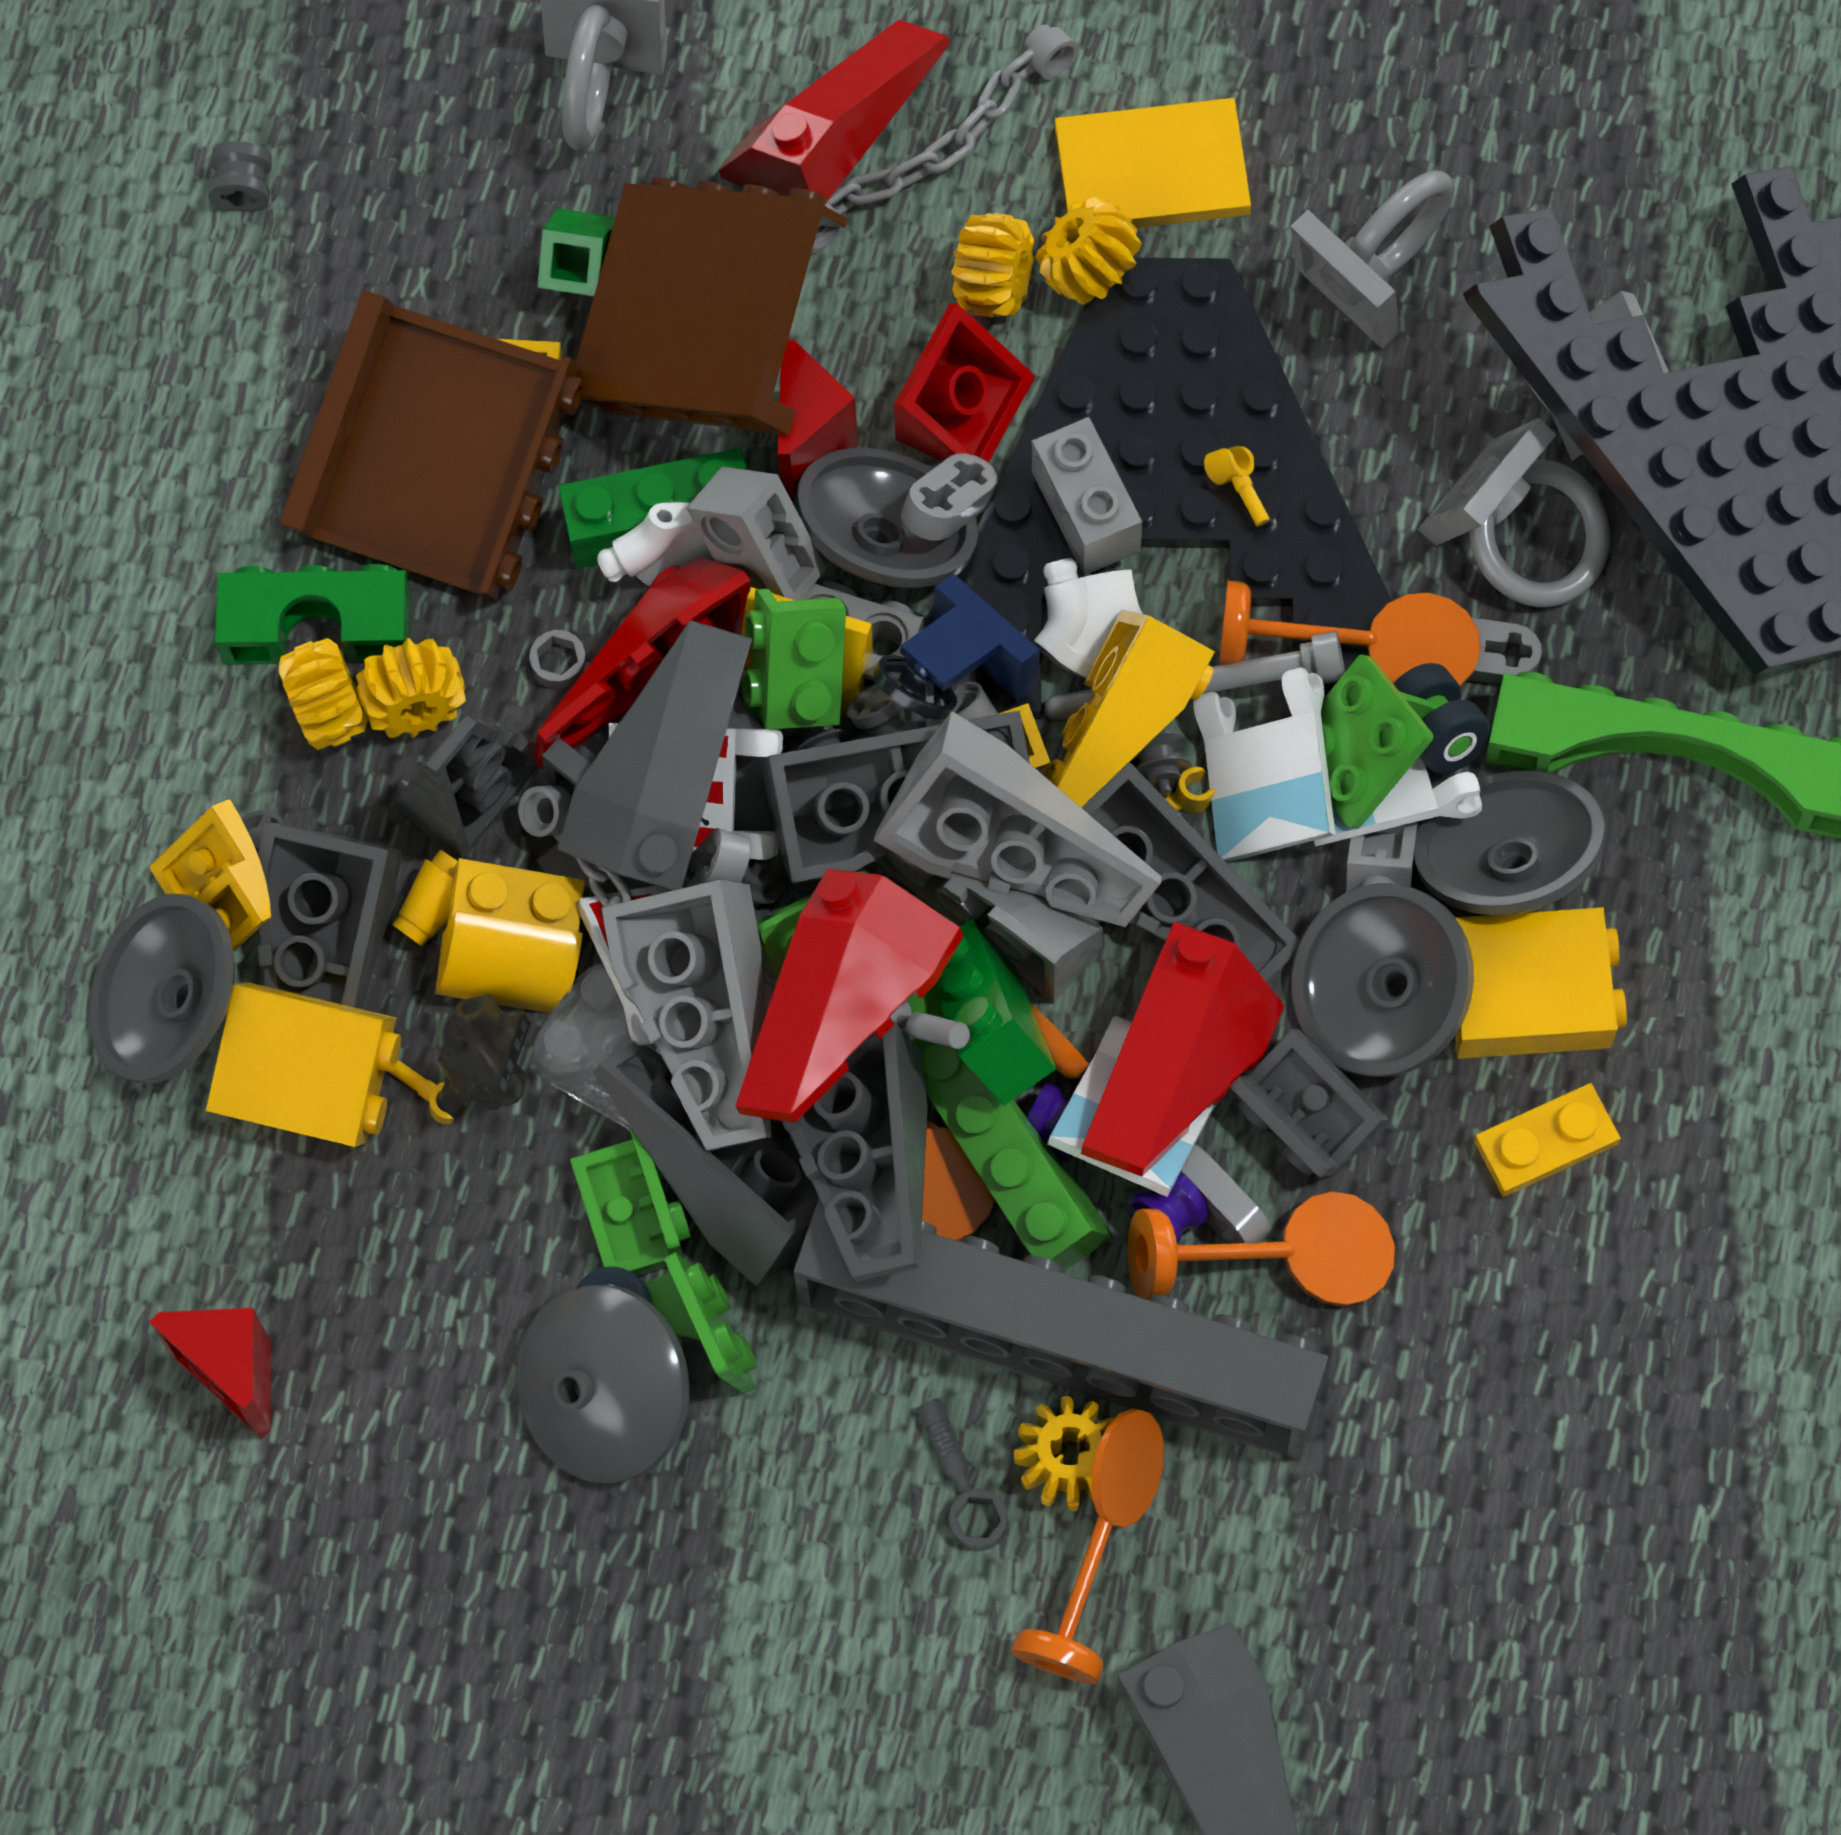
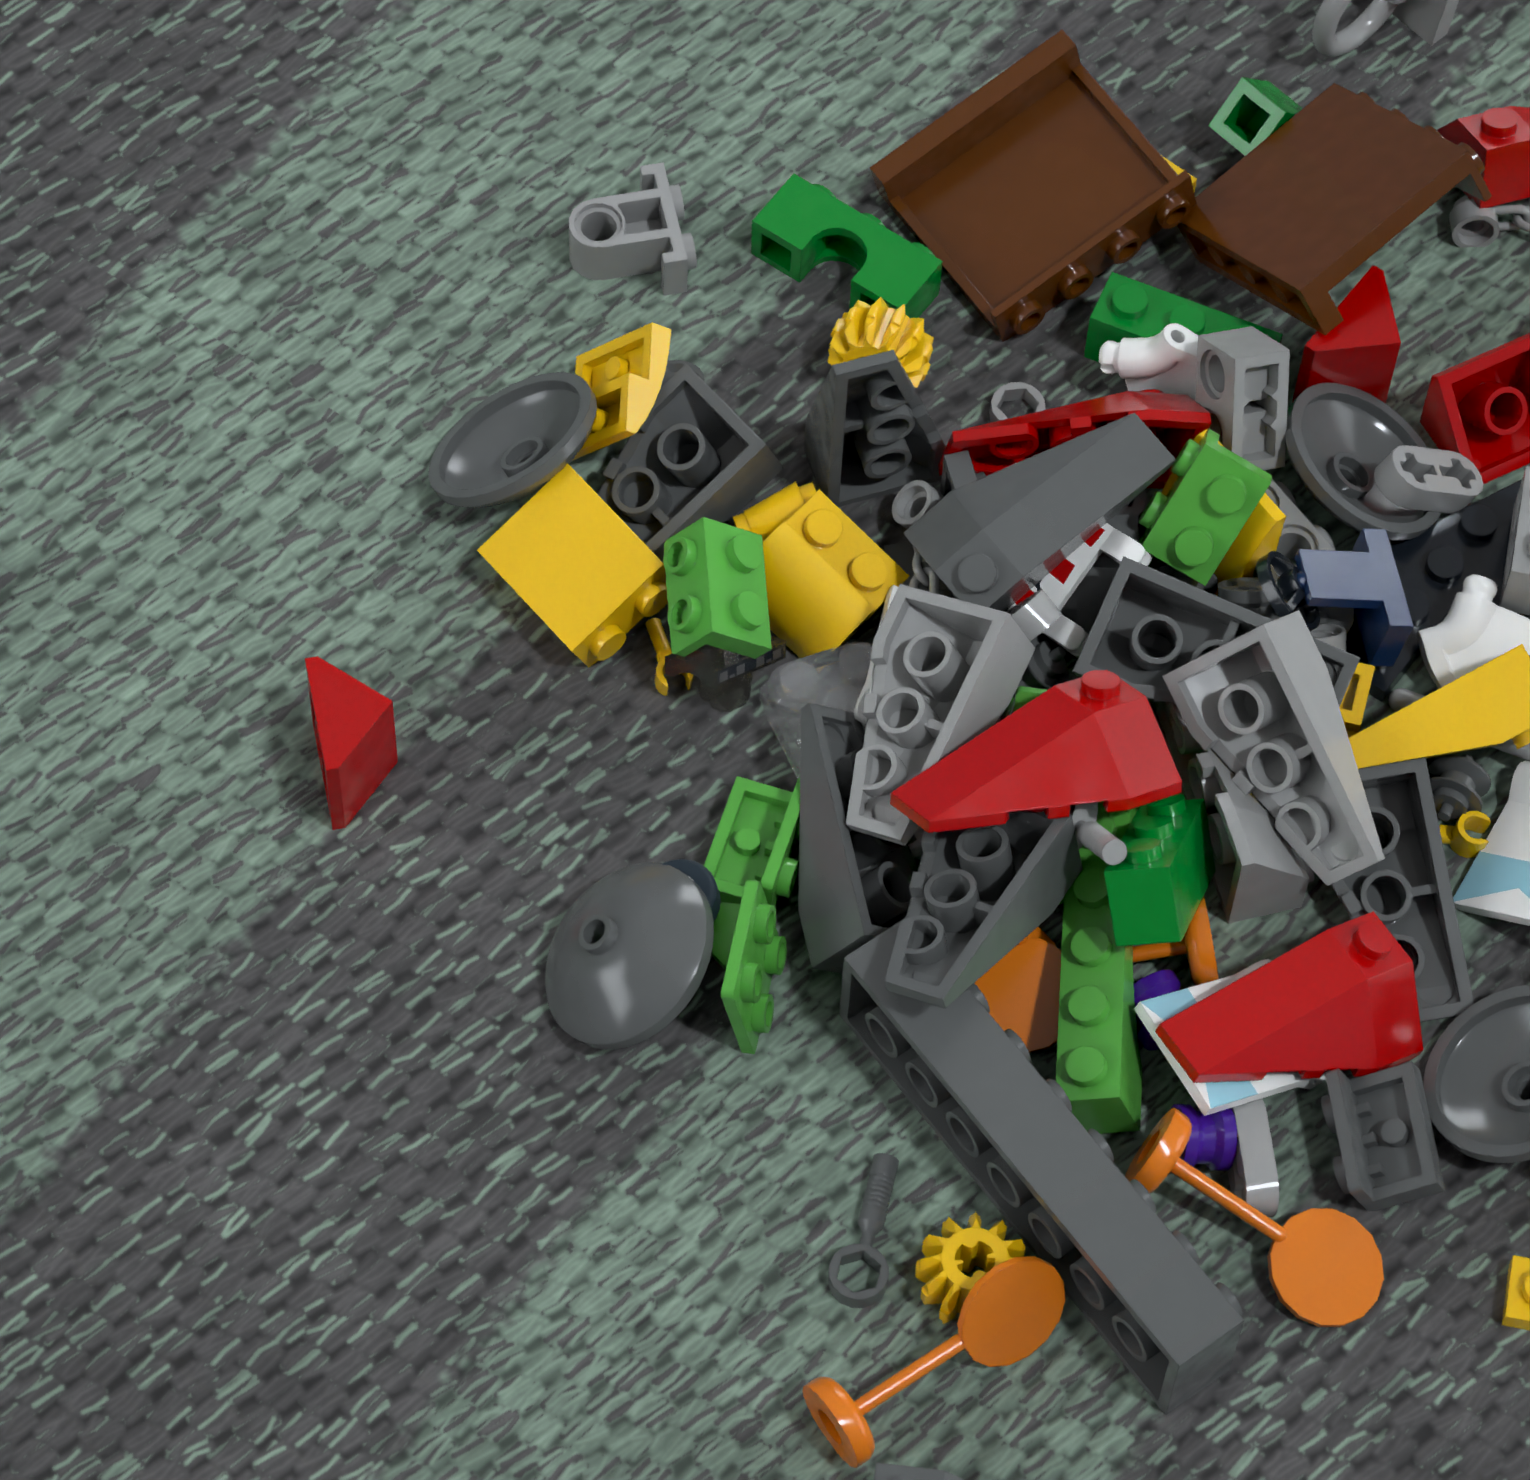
camera: 30 degrees right, 10 degrees down
yellow gear [278,638,367,750] -> none
none -> light grey pin [569,162,697,296]
none -> bright green bracket [663,517,772,659]

